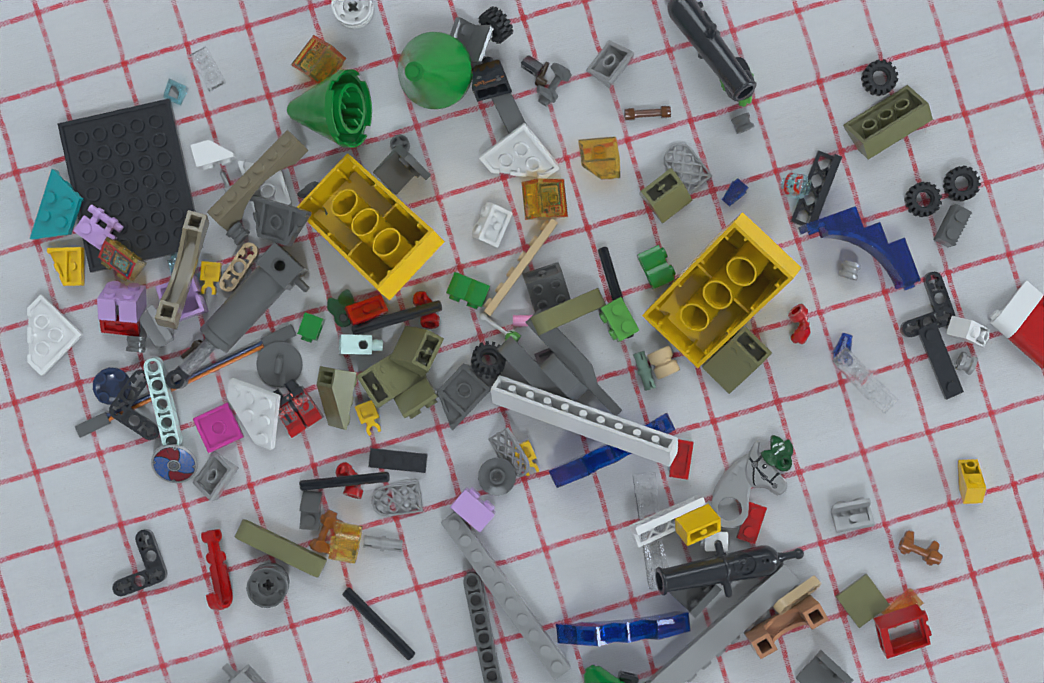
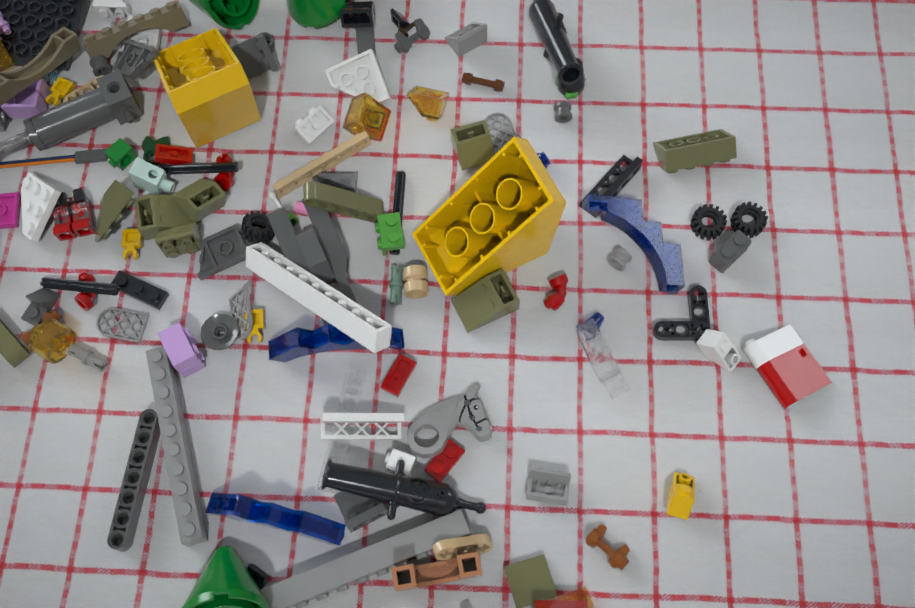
camera: 15 degrees right, 20 degrees down
dark grey shield [256,342,303,387] -> none
black axle [342,587,415,661] -> none
green brick [446,272,491,310] -> none
green brick [637,245,676,290] -> none
yellow brick [675,504,721,546] -> none
dark green plate [761,435,793,472] -> none
clear light blue head [781,172,811,199] -> none
black tyre [861,59,899,96] -> none
black plate [916,322,964,400] -> none
light grey wheel [955,352,978,375] -> none

